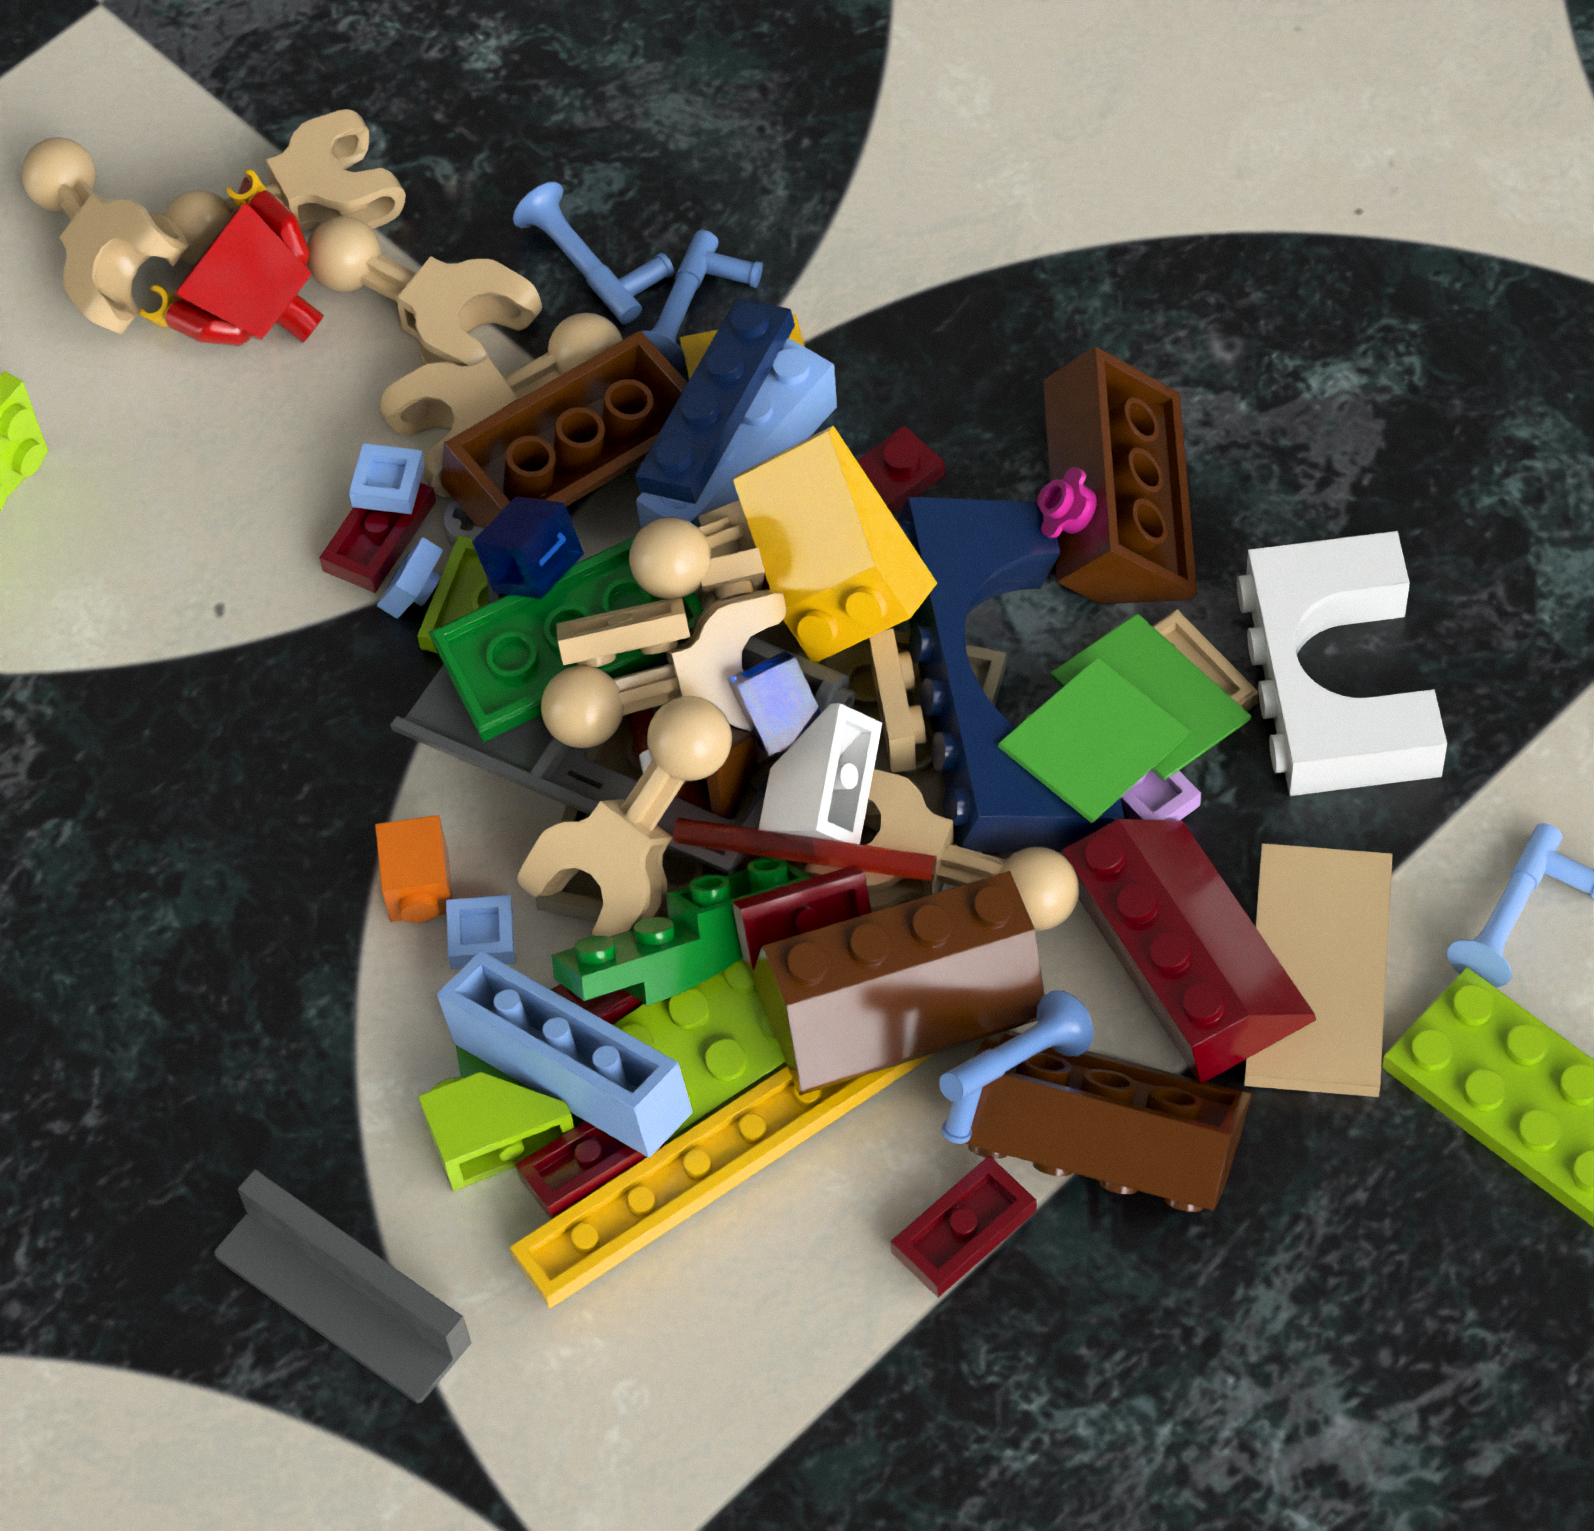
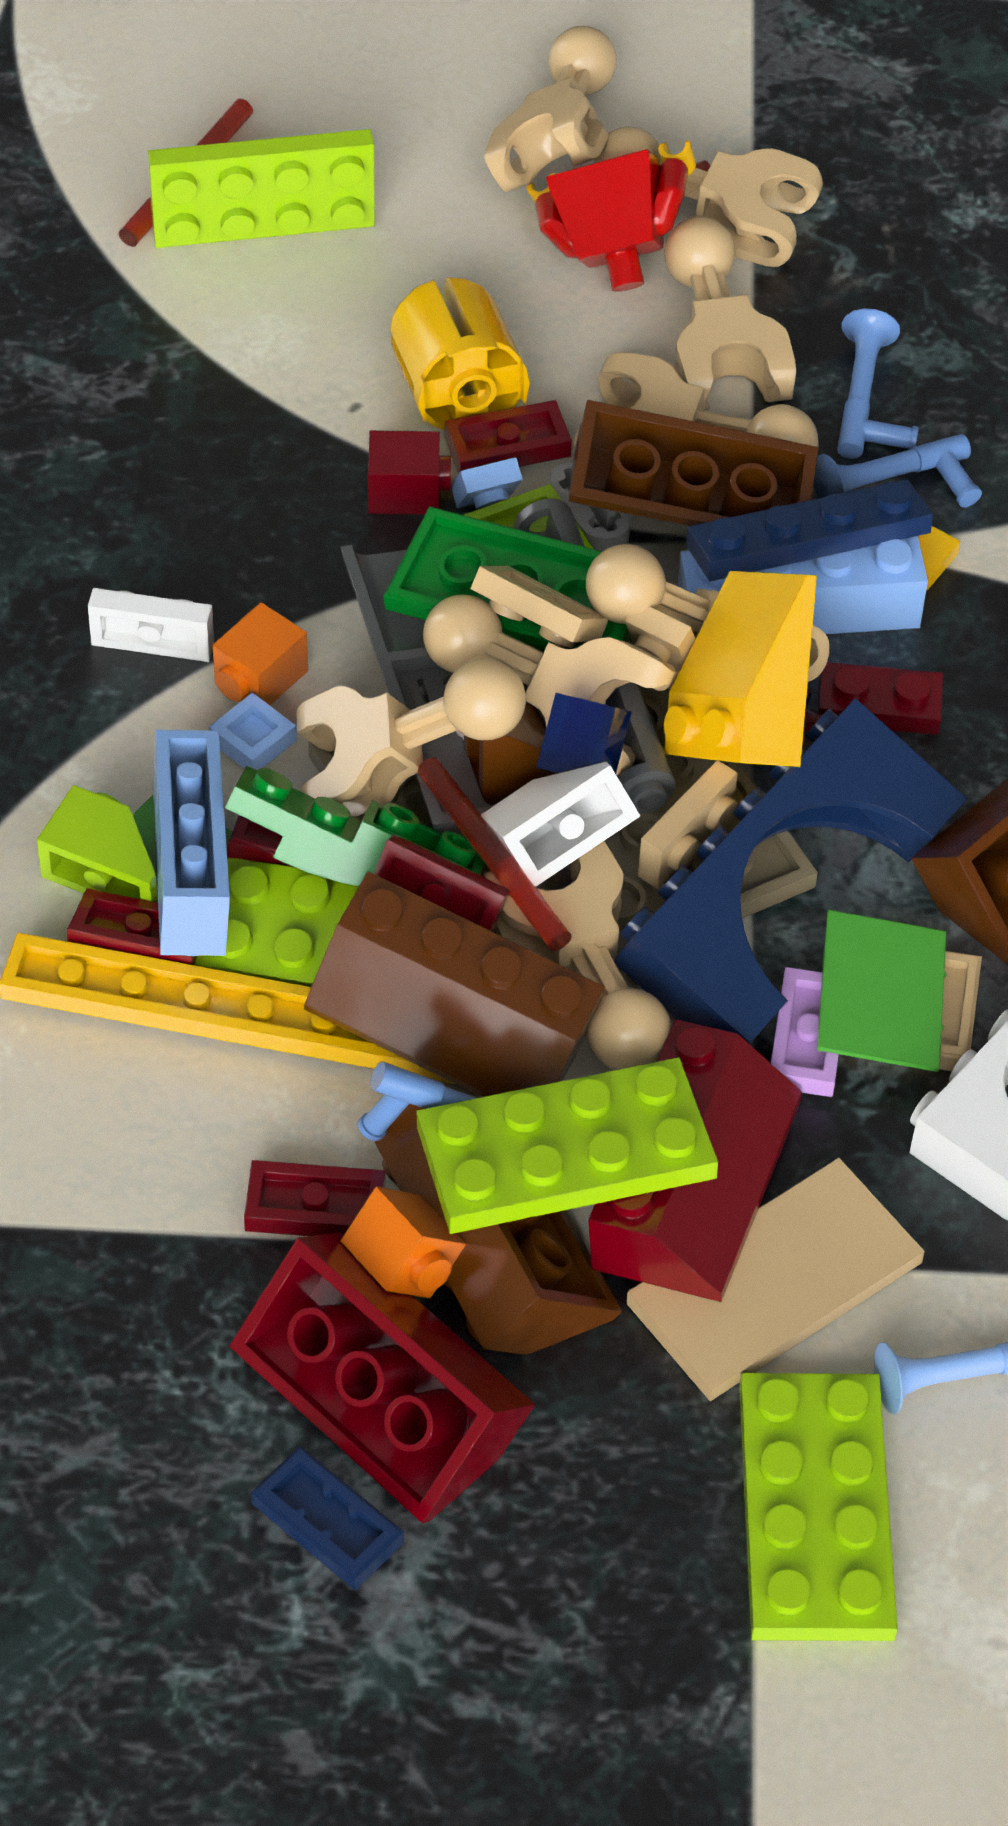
camera: 40 degrees right, 5 degrees down
light blue plate [349,443,425,514] -> none
clear blue brick [472,497,585,599] -> none
bright green window [997,657,1191,823] -> none
dark pink plate [1037,467,1097,538] -> none
none -> white plate [88,588,214,662]
none -> dark red slope [229,1232,536,1523]
none -> dark blue plate [251,1446,404,1591]
none -> orange brick [341,1186,466,1298]
none -> dark red brick [368,430,451,514]
none -> yellow cylinder [390,277,530,431]
none -> lime plate [417,1057,718,1234]

